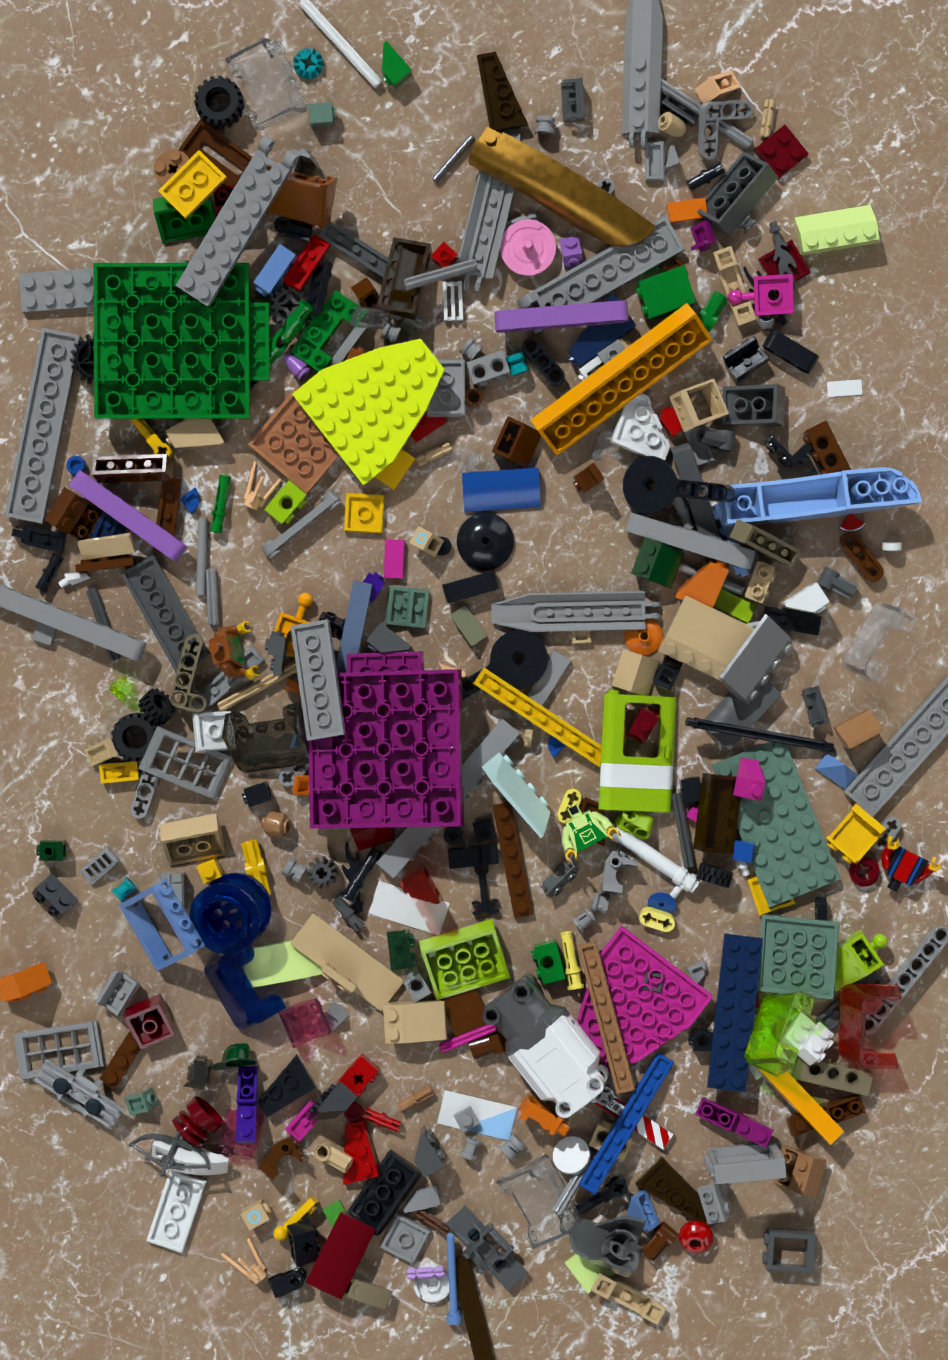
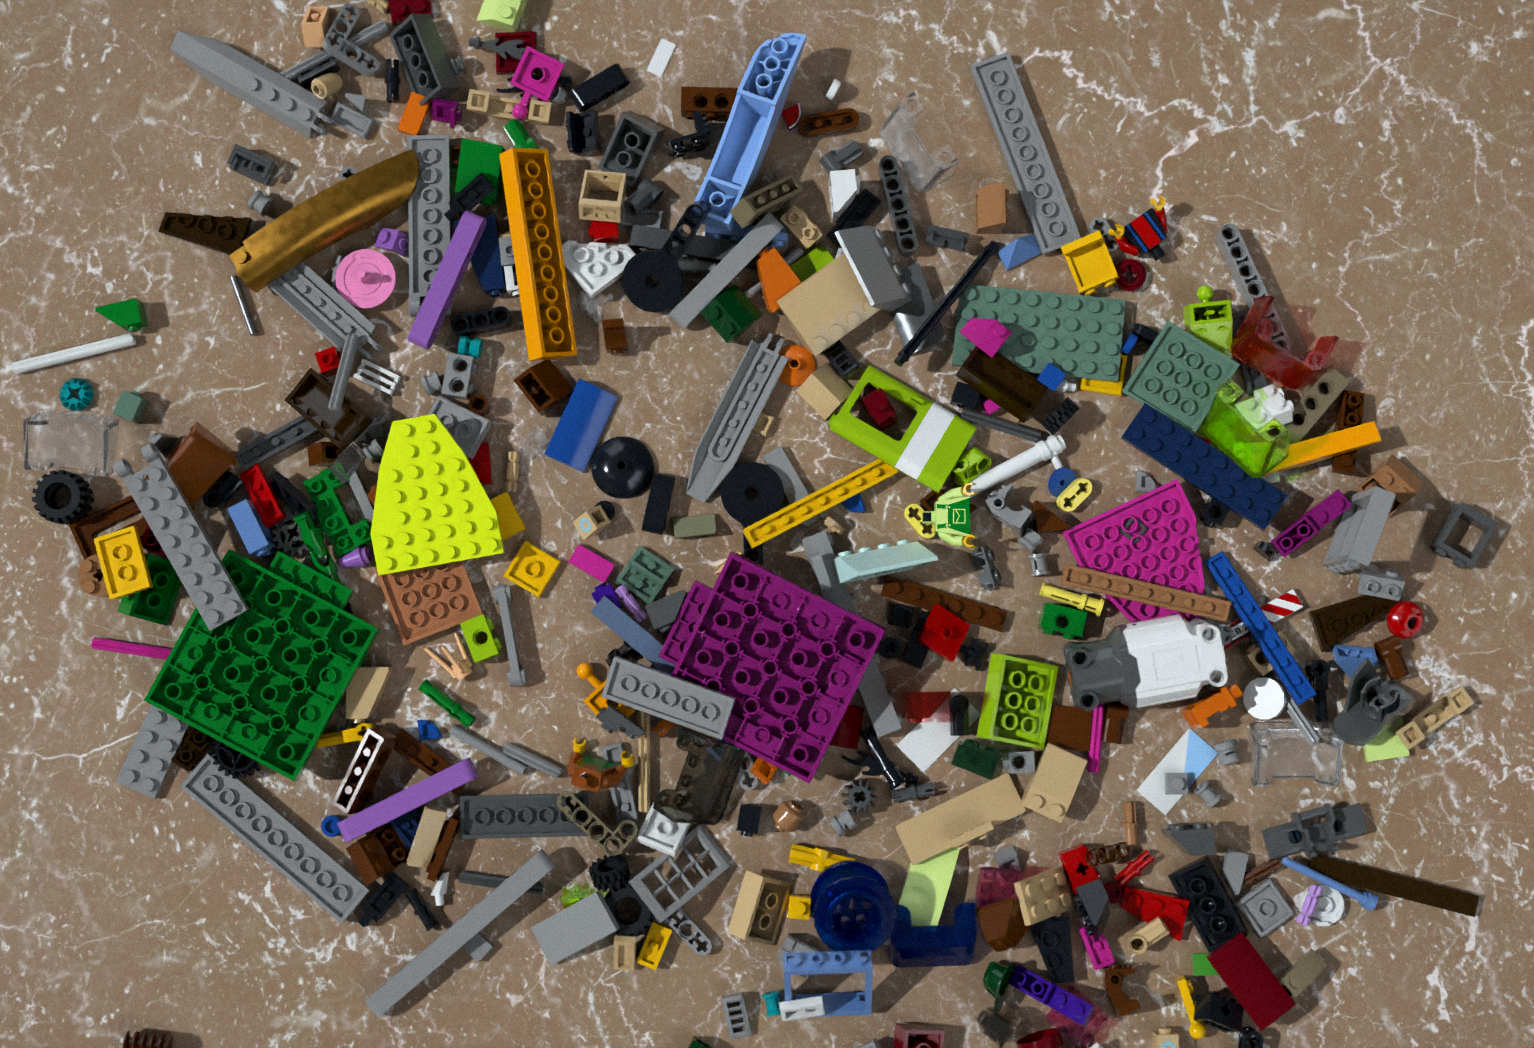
camera: 60 degrees left, 5 degrees down
none -> dark pink axle [91,638,172,660]
none -> dark brown slope [171,728,213,773]
none -> black hinge [444,172,496,221]
none -> light grey tile [531,890,620,965]
none -> lavender axle [615,584,647,623]
none -> white tile [779,996,825,1021]
none -> light grey beam [810,553,832,594]
none -> dark grey beam [878,155,918,257]
none -> red plate [917,604,971,662]
none -> black piece [948,693,969,736]
none -> reddish brown slope [975,897,1031,952]
none -> tan plate [1014,866,1074,926]
none -> reddish brown slope [1031,500,1069,534]
none -> reddish brown piece [1085,842,1130,867]
none -> blue tile [1121,333,1138,354]
none -> black tile [1253,541,1275,561]

